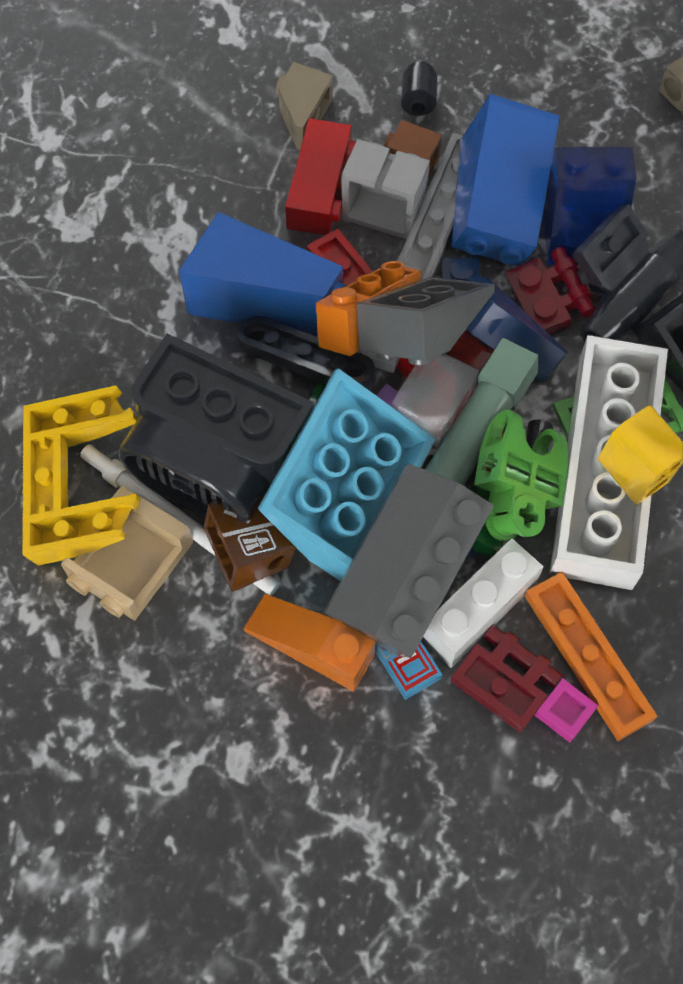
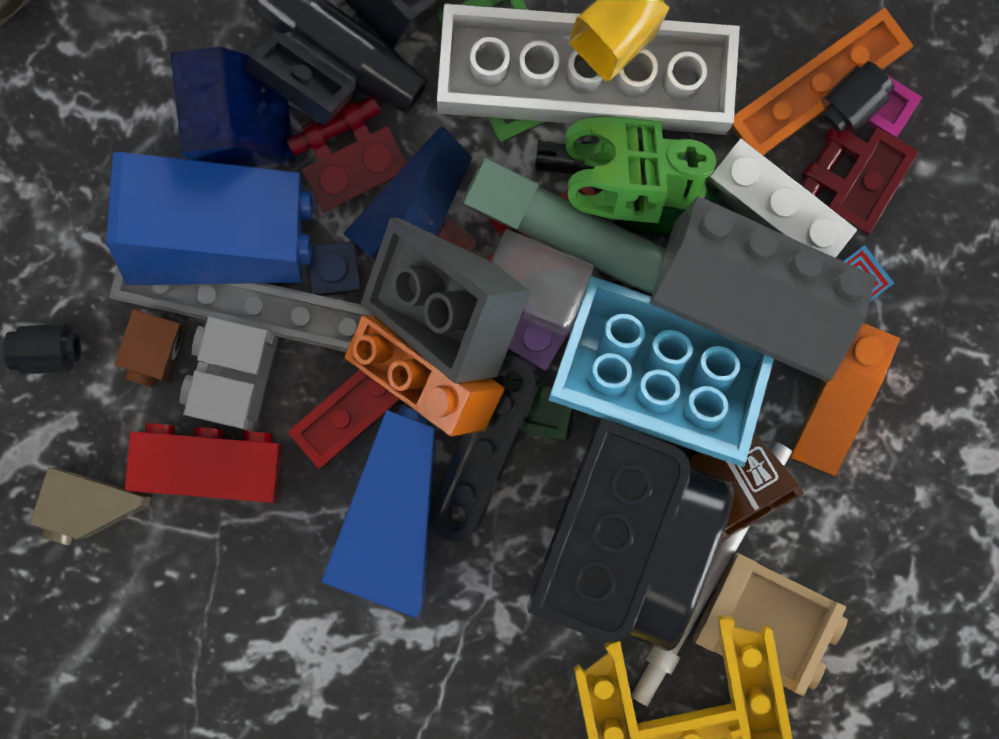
camera: 95 degrees left, 20 degrees up
none -> black brick [821,61,895,134]

